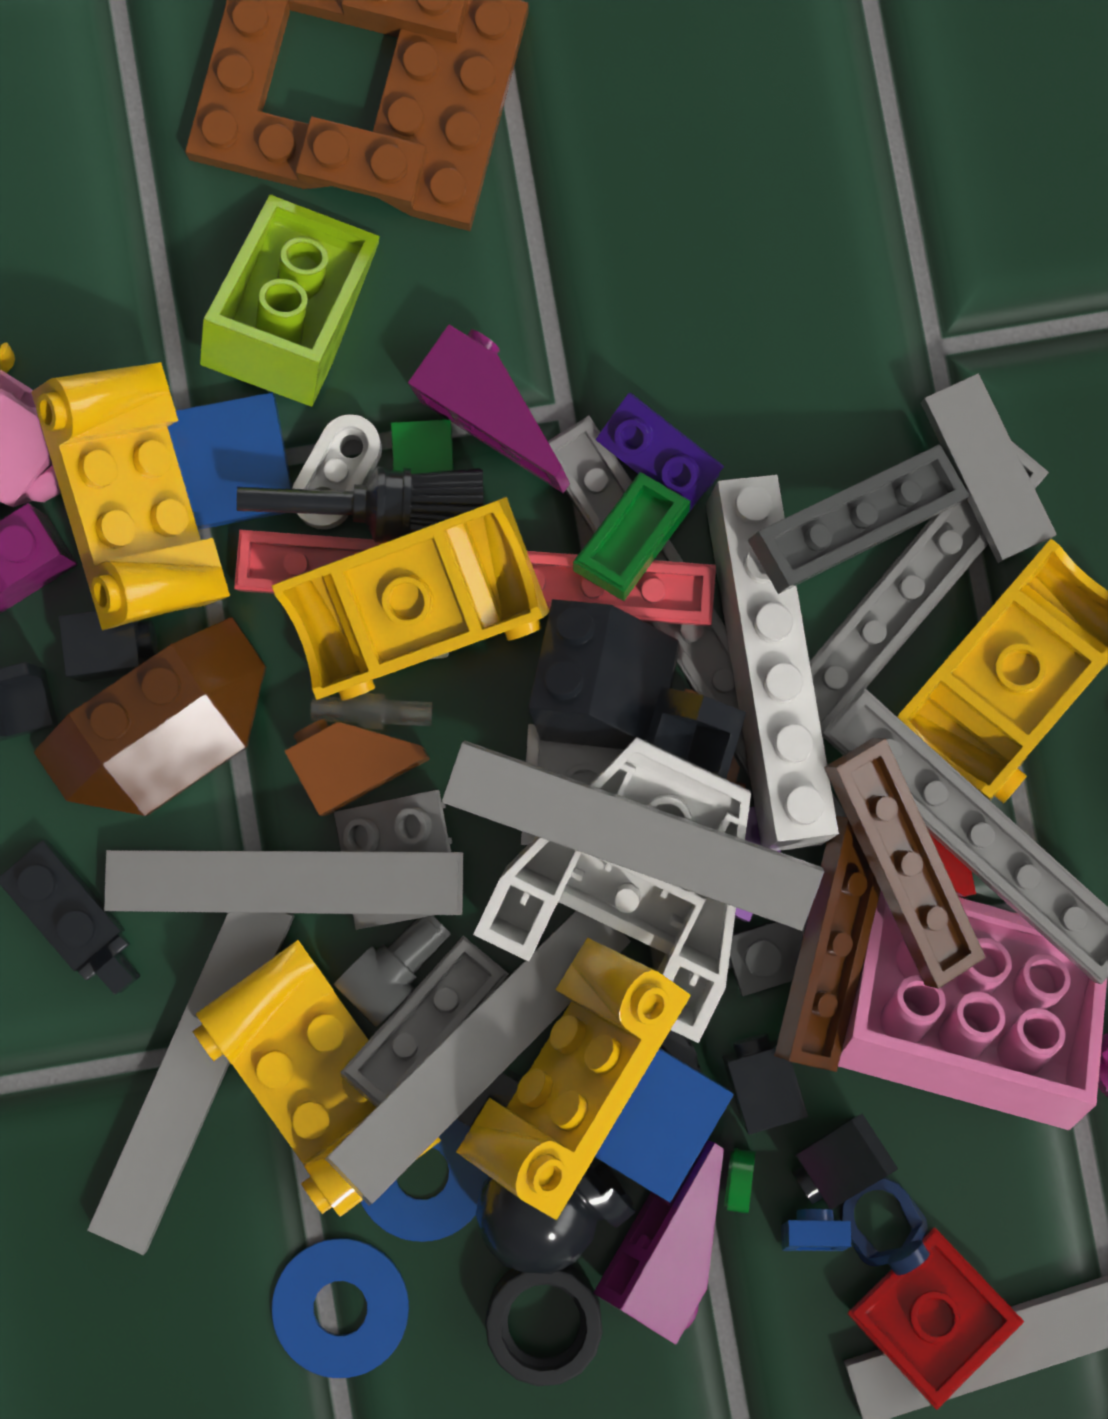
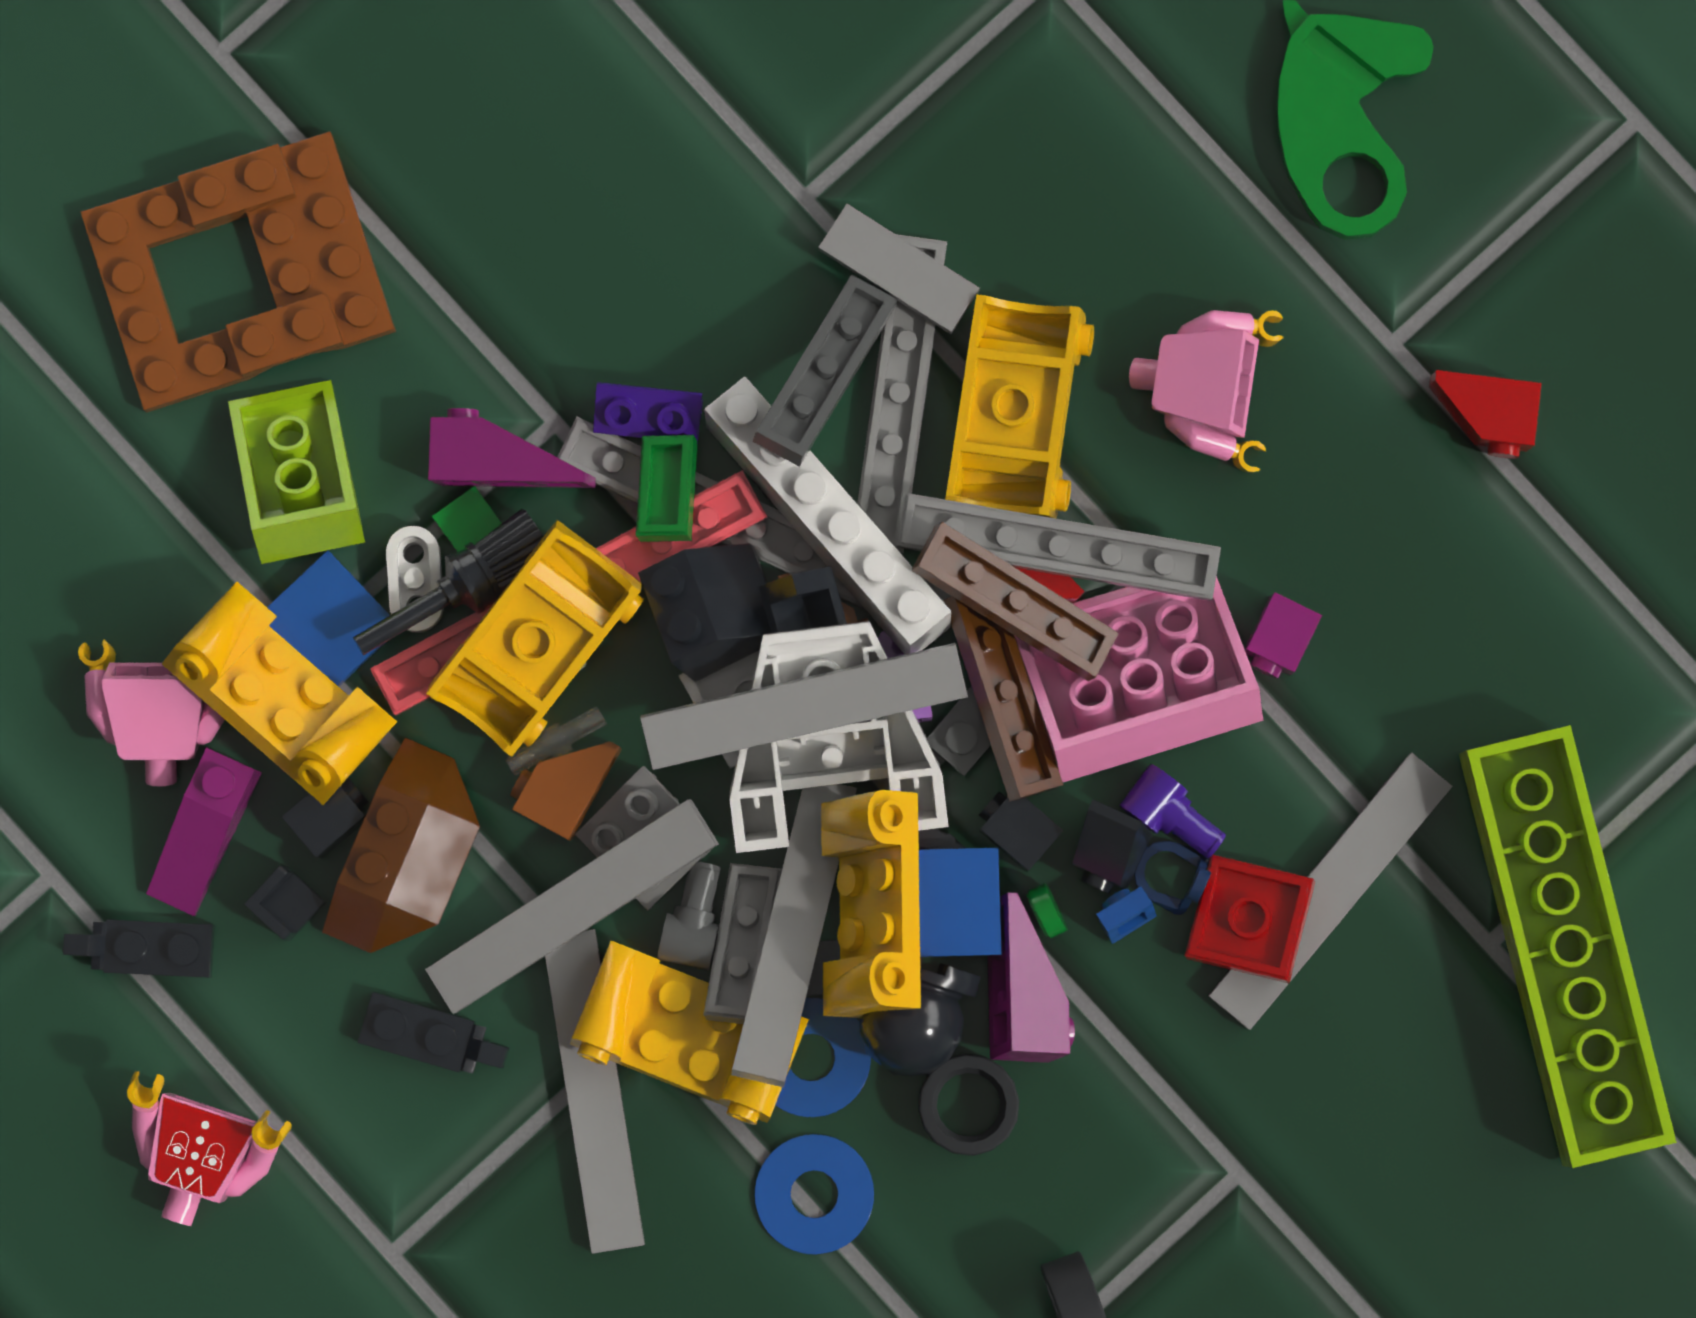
camera: 30 degrees left, 0 degrees up
none -> dark purple pin [1119,763,1226,859]

